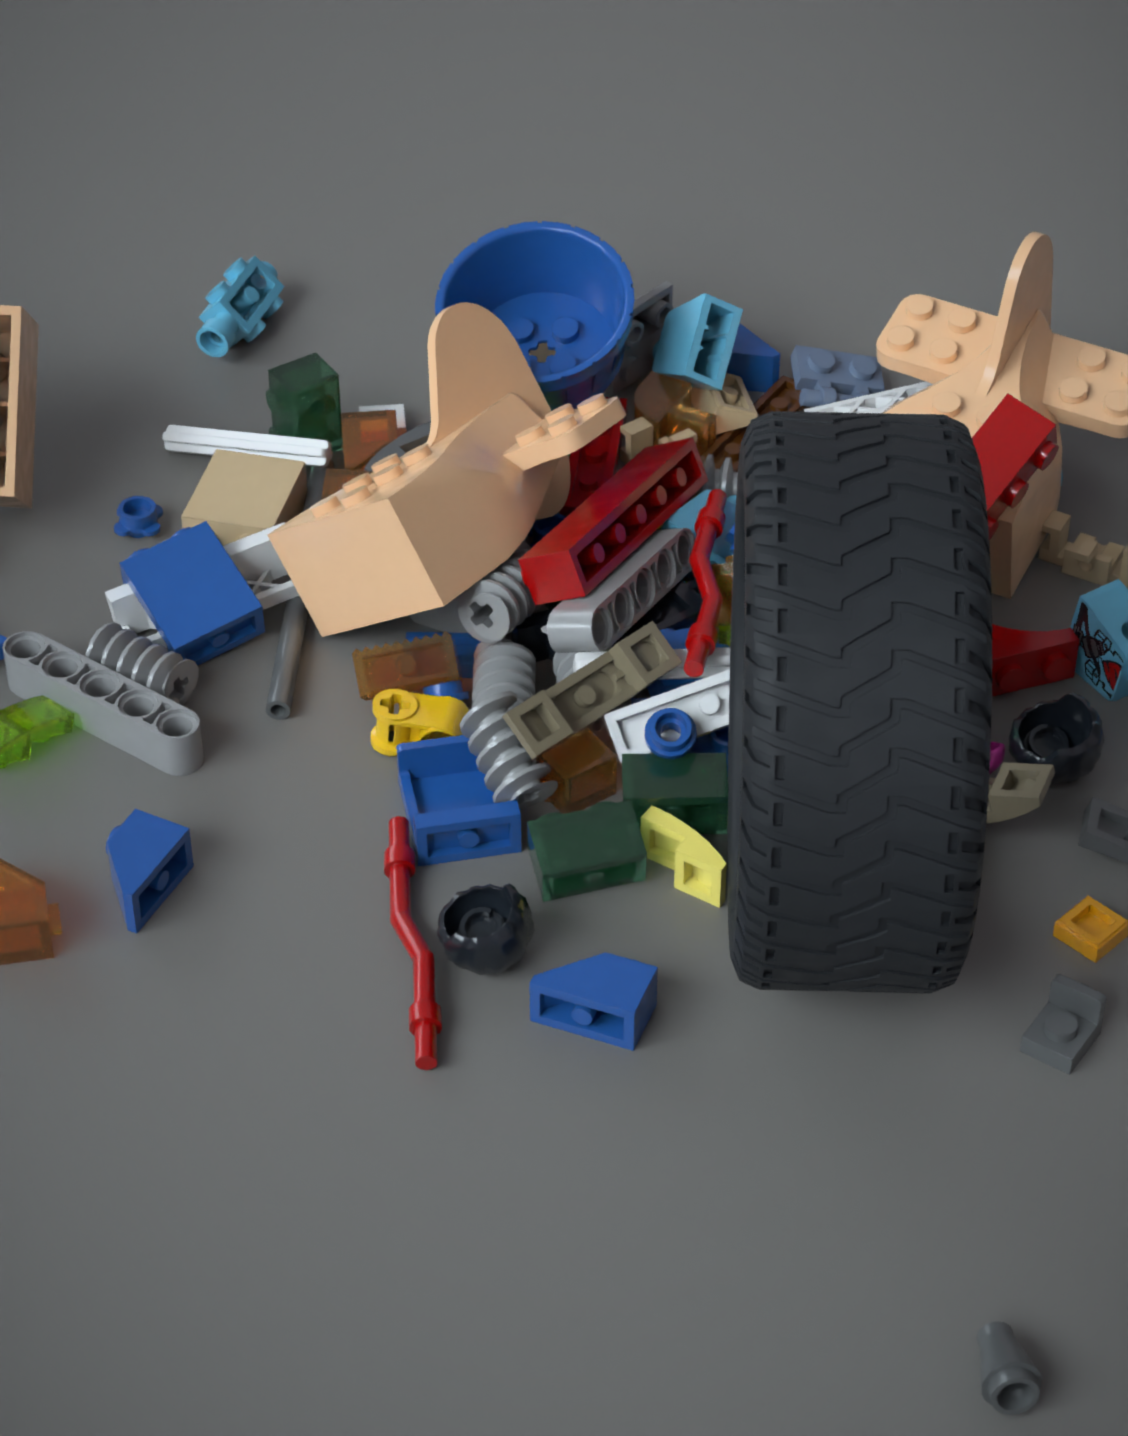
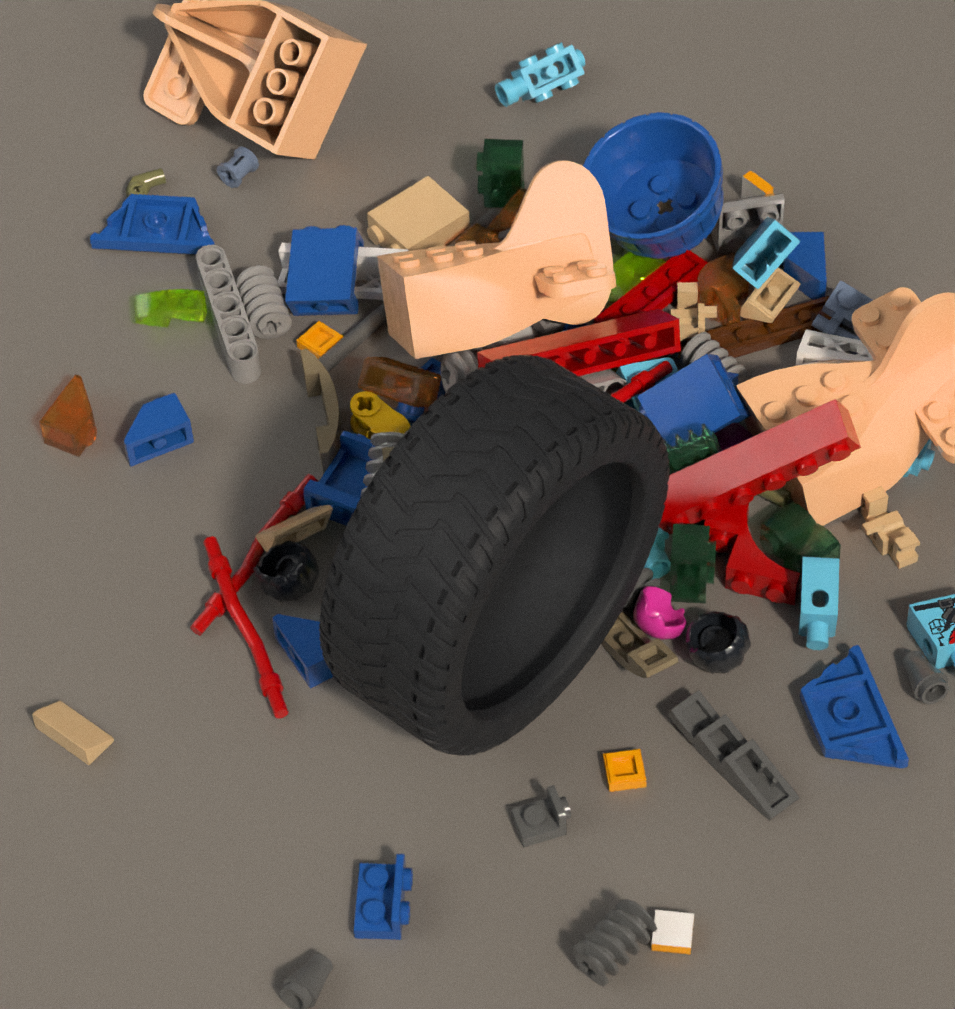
camera: 40 degrees right, 10 degrees up
blue plate [114,496,163,538] -> none
white axle [162,425,333,467] -> none
none -> tan slope [32,701,114,765]
none -> red bar [203,536,289,719]
none -> tan slope [256,505,333,553]
none -> light orange tile [296,321,344,359]
none -> dark tan slope [300,349,341,474]
none -> blue bracket [354,854,413,940]
none -> clear green brick [760,502,841,577]

